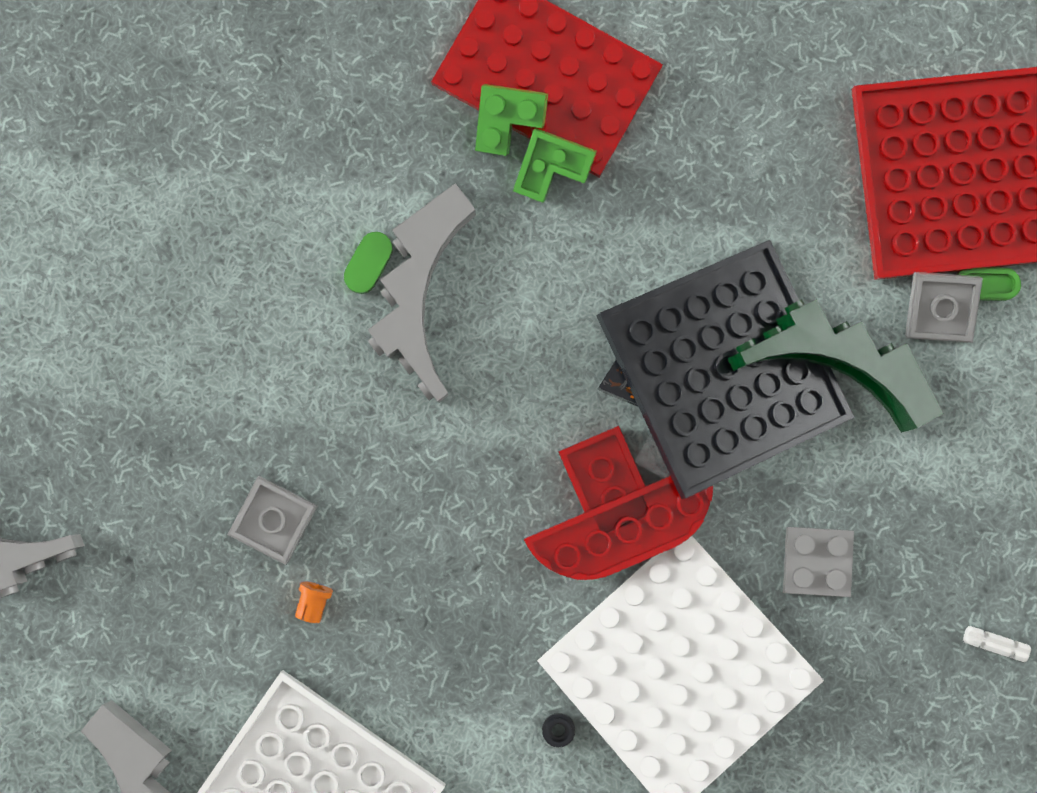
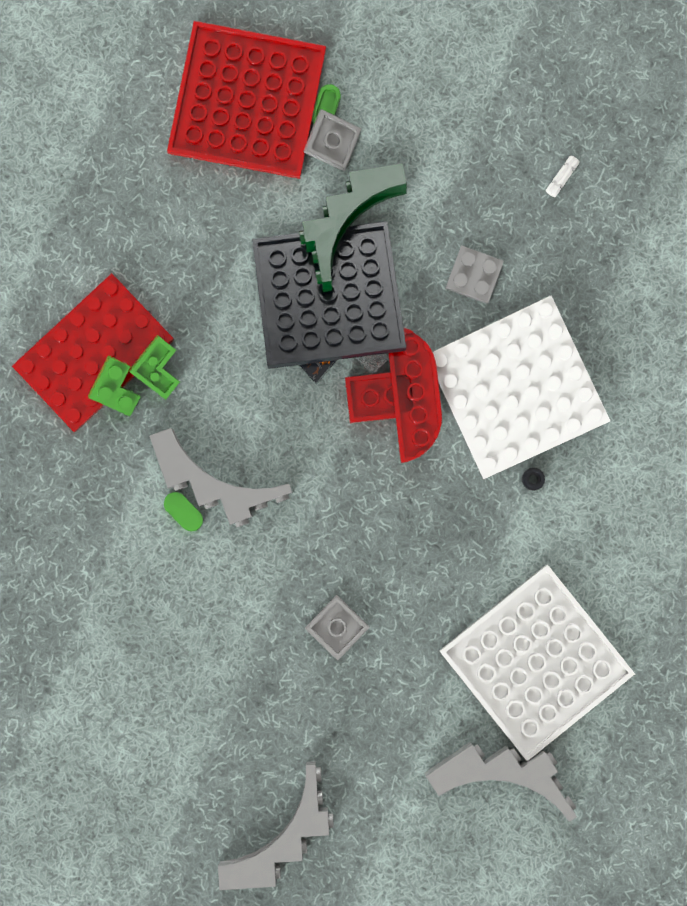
camera: 75 degrees left, 0 degrees up
orange bush [295,582,333,623] -> none

